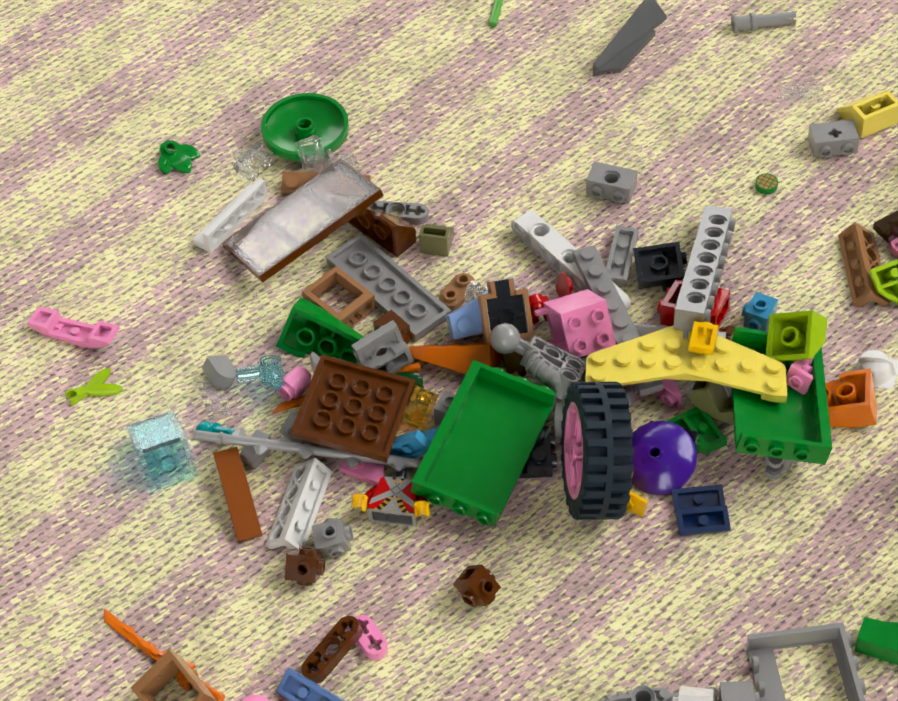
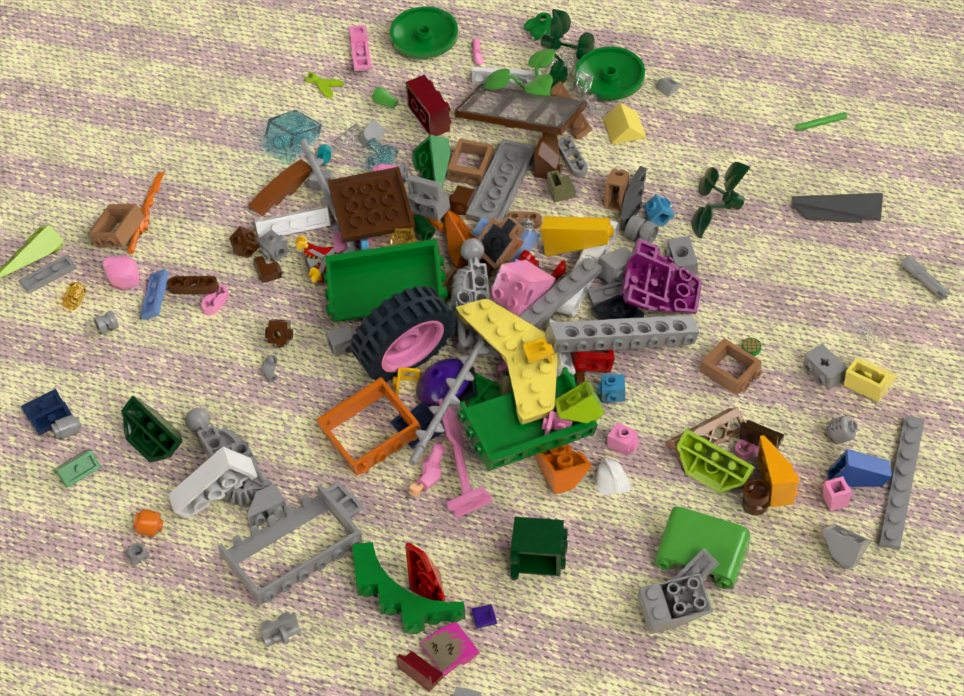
camera: 60 degrees right, 0 degrees up
none -> reddish brown piece [254,256,282,283]
none -> light grey arm [262,355,278,383]
none -> orange window [316,377,421,475]
none -> light grey brick [326,325,355,357]
none -> light grey slope [326,481,364,518]
none -> bright green cone [372,87,399,109]
none -> green dish [390,6,458,58]
none -> dark red brick [406,75,451,136]
none -> light grey plant [408,335,489,466]
none -> bright pink arm [408,443,446,497]
none -> bright pink piece [439,398,493,517]
none -> bright pink piece [472,38,484,65]
none -> bright green plant [483,49,555,96]
none -> dark green plant [540,9,595,88]
none -> yellow slope [541,216,614,256]
none -> light grey brick [597,247,632,284]
none -> light yellow slope [603,103,646,144]
none -> medium nougat torso [604,169,630,212]
none -> bright pink brick [607,422,639,456]
none -> magenta wedge [620,238,702,314]
none -> dark grey slope [621,166,646,231]
none -> light grey wheel [624,215,659,243]
none -> dark azure brick [643,194,675,226]
none -> light grey slope [655,77,682,97]
none -> dark green plant [692,162,751,239]
none -> medium nougat window [700,338,762,395]

